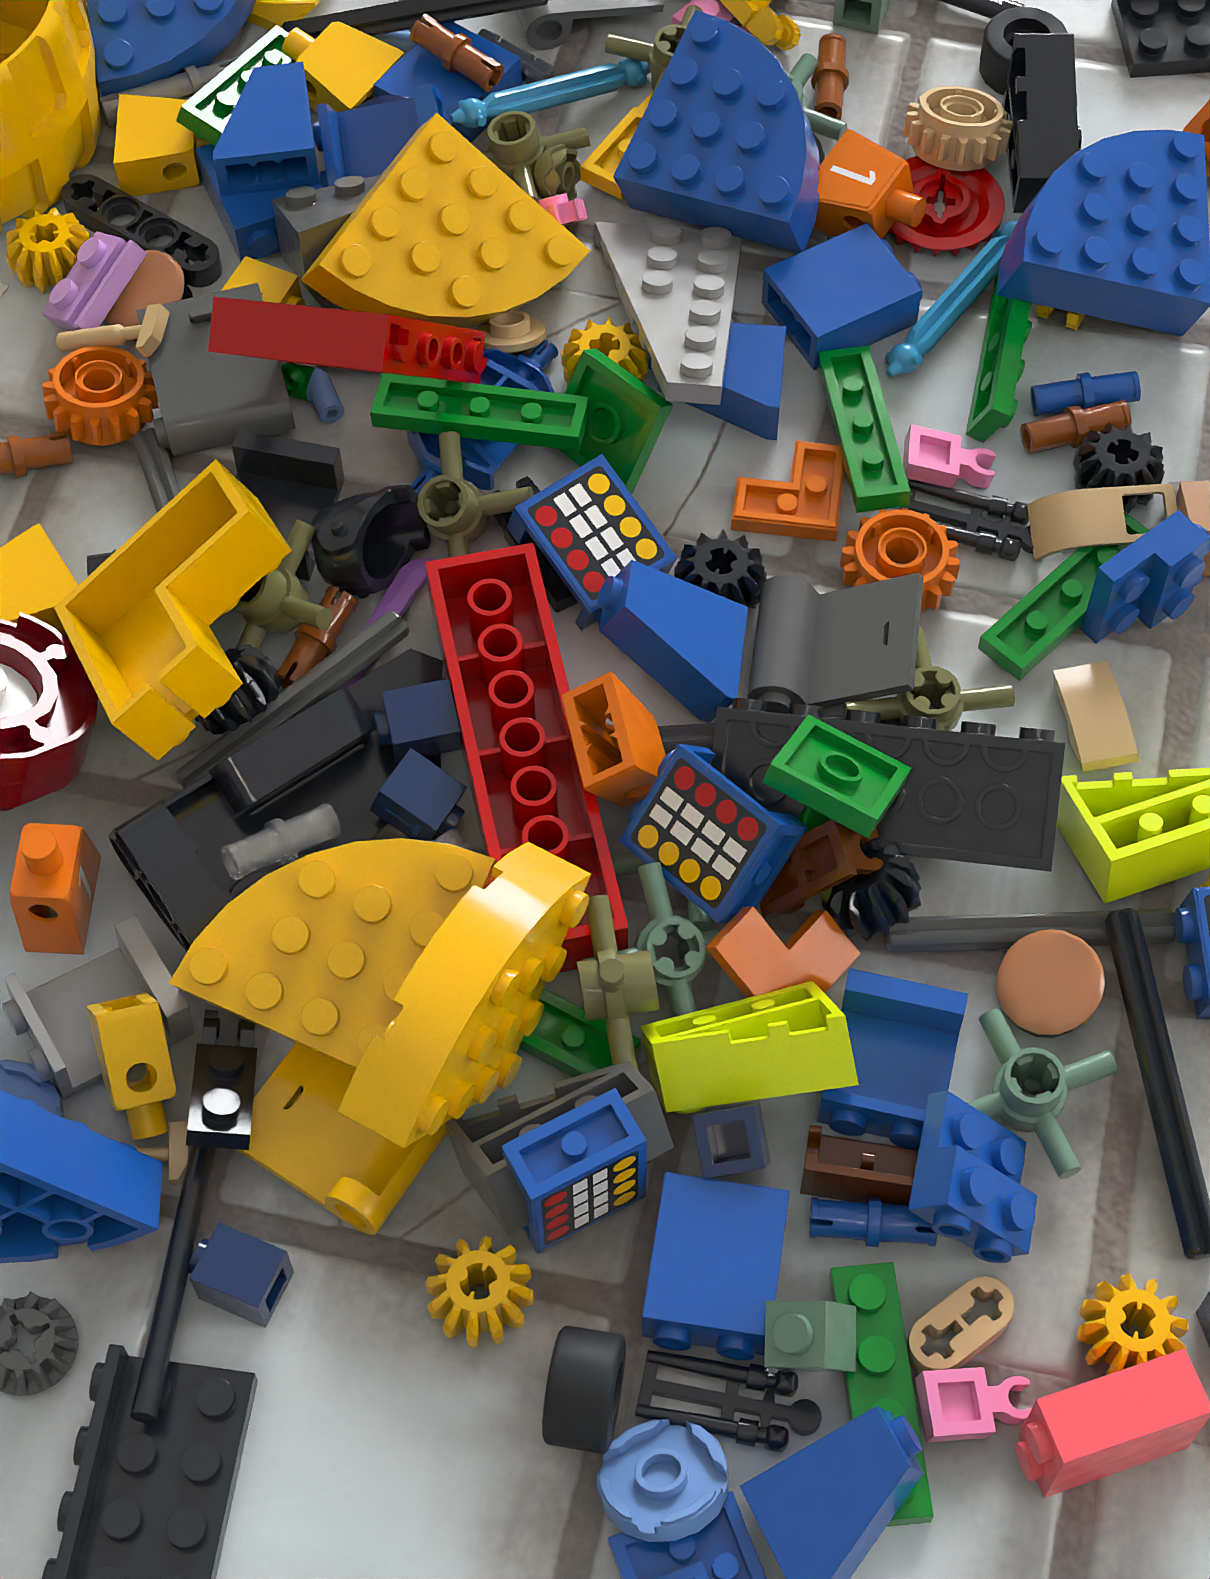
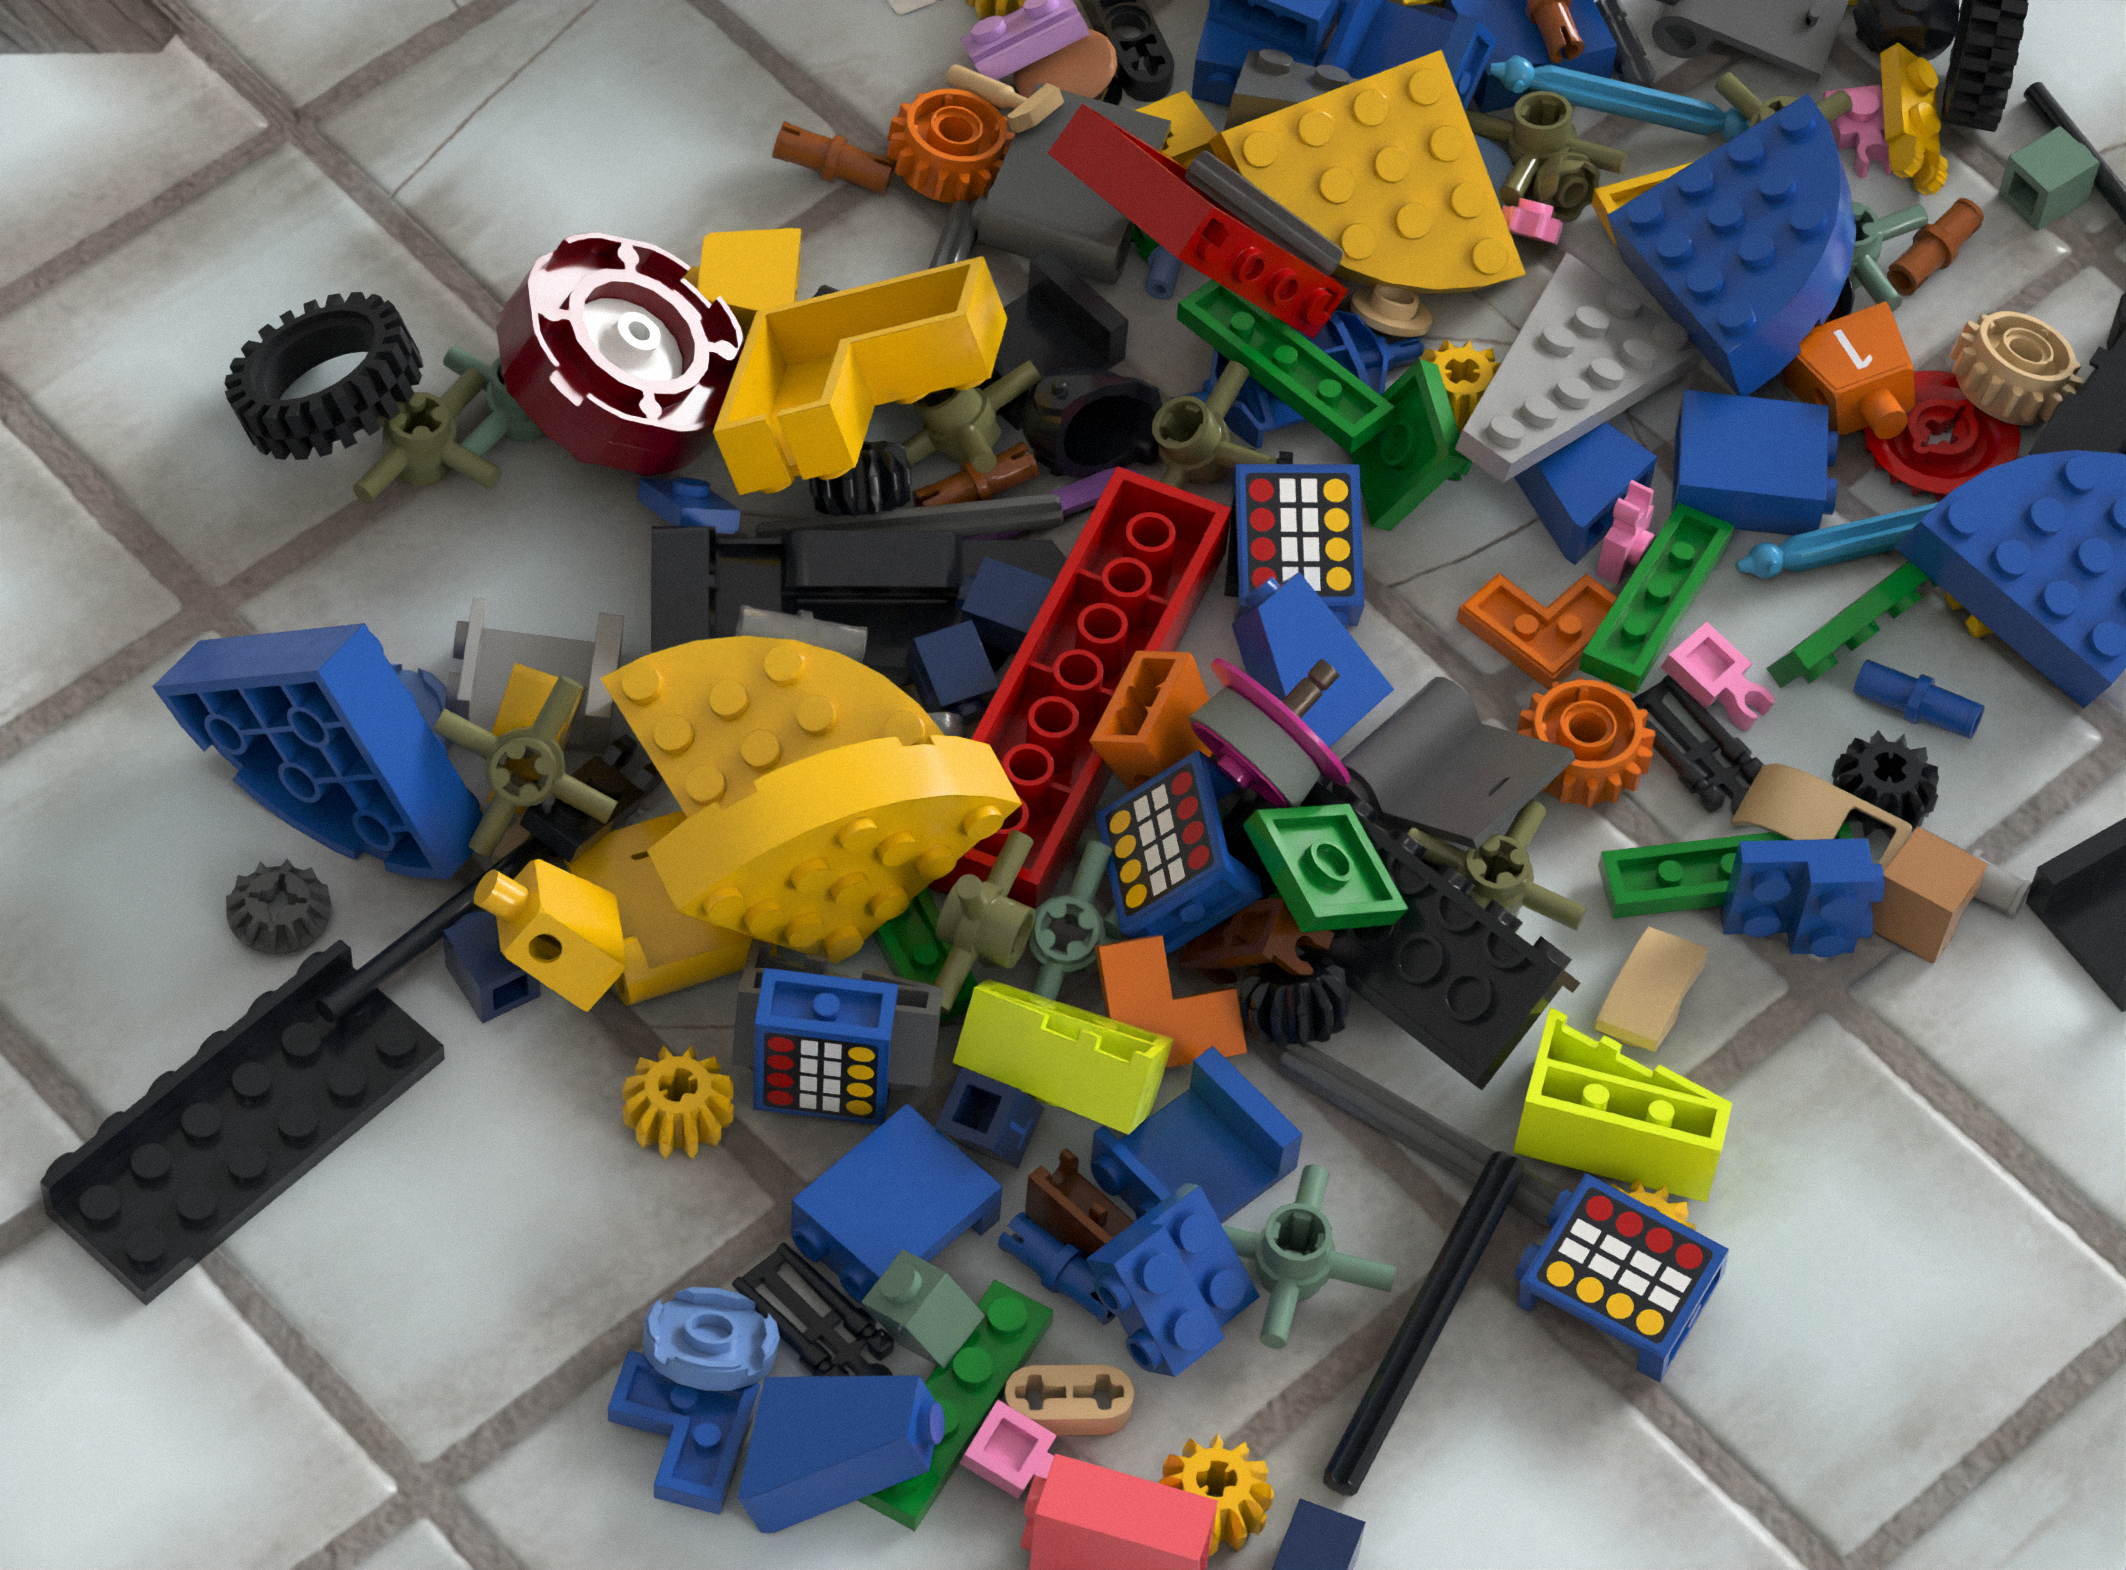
camera: 30 degrees right, 5 degrees down
orange torso [10,823,101,955] -> none
black tyre [542,1325,626,1454] -> none
black gear [674,529,767,609] -> none
nougat piece [996,929,1105,1038] -> none
dark orange pin [1020,400,1131,453] -> none
none -> olive bar [432,675,618,857]
none -> yellow torso [474,859,628,1012]
none -> blue plate [638,477,741,534]
none -> dark grey axle [1185,150,1344,276]
none -> piece [1188,658,1351,808]
none -> bright pink plate [1596,480,1656,585]

